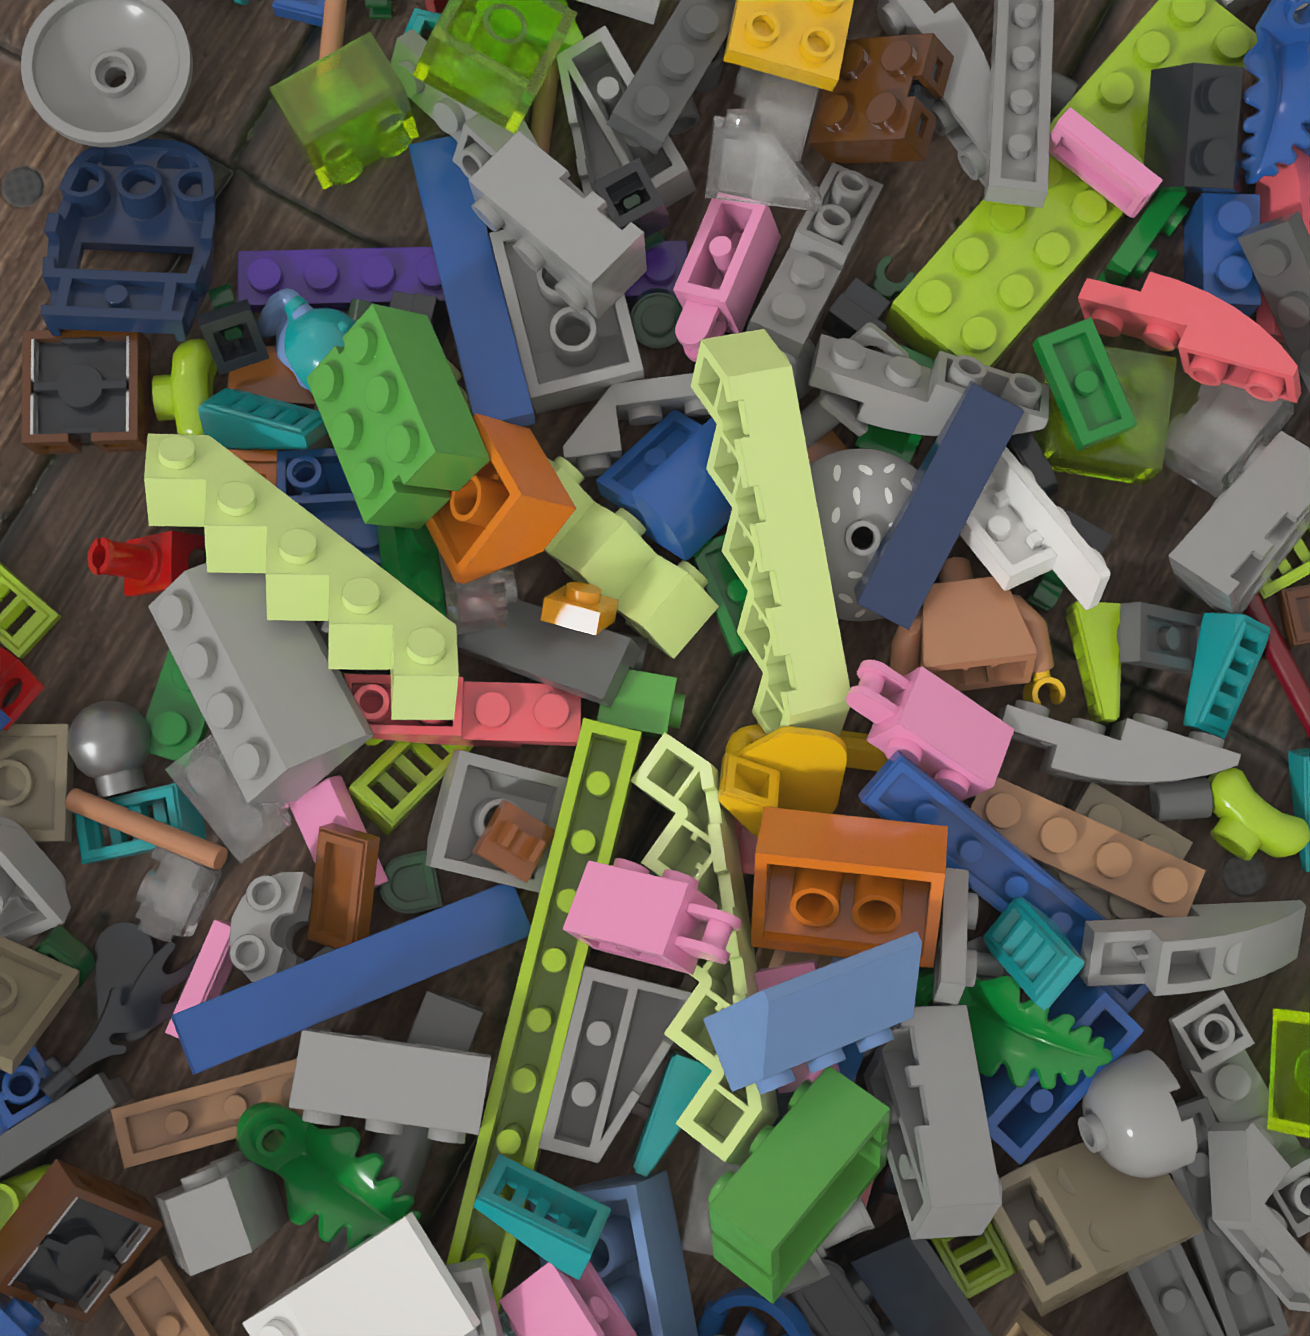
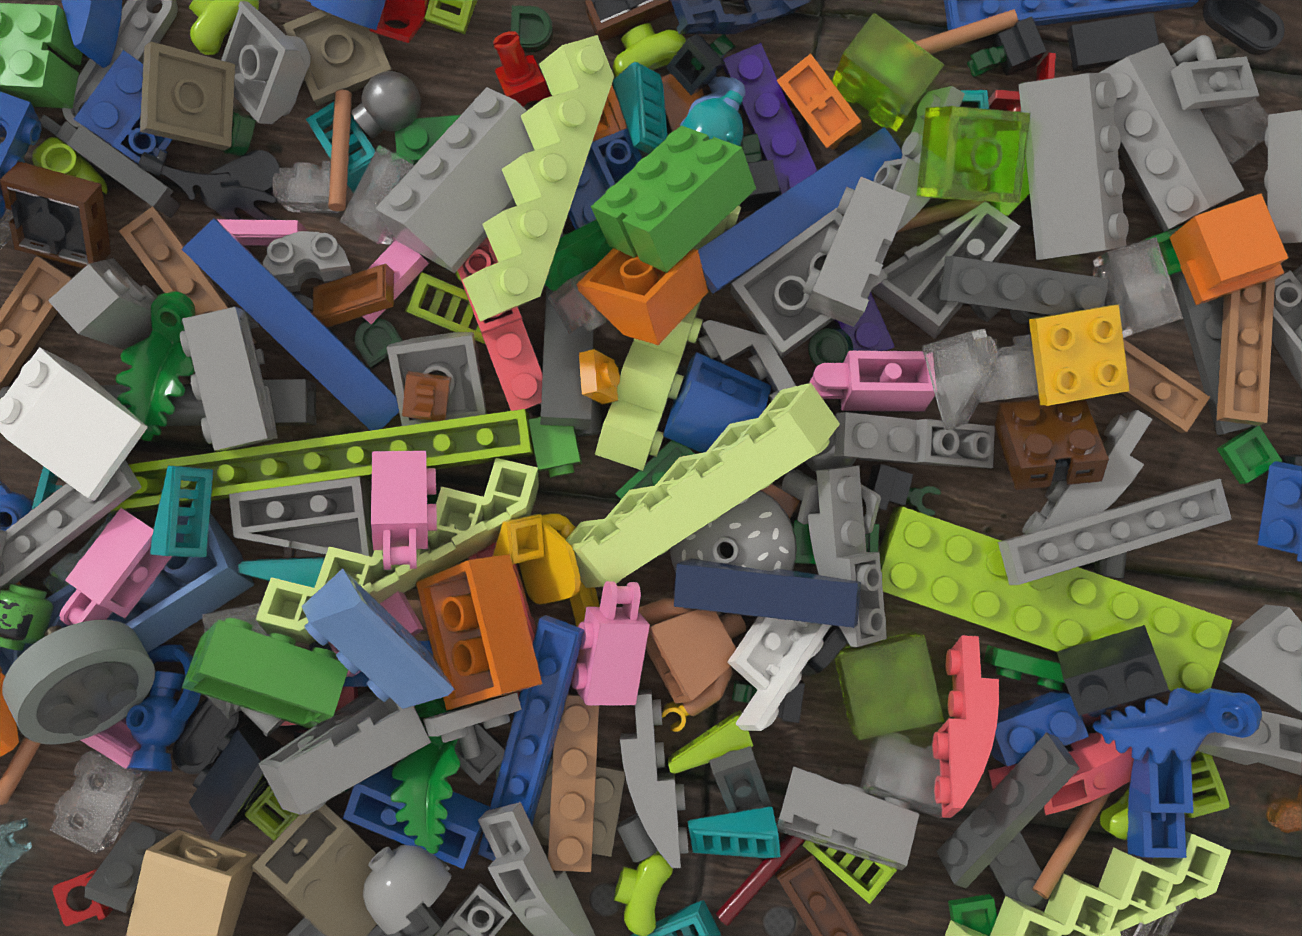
camera: 70 degrees right, 5 degrees up
black piece [593,158,671,252] -> none
teal slope [983,897,1085,1010] -> none
green plate [1032,317,1138,452] -> none
bright pink tile [1049,107,1163,218] -> none
none -> dark green tile [511,5,553,52]
none -> orange hinge [776,53,862,150]

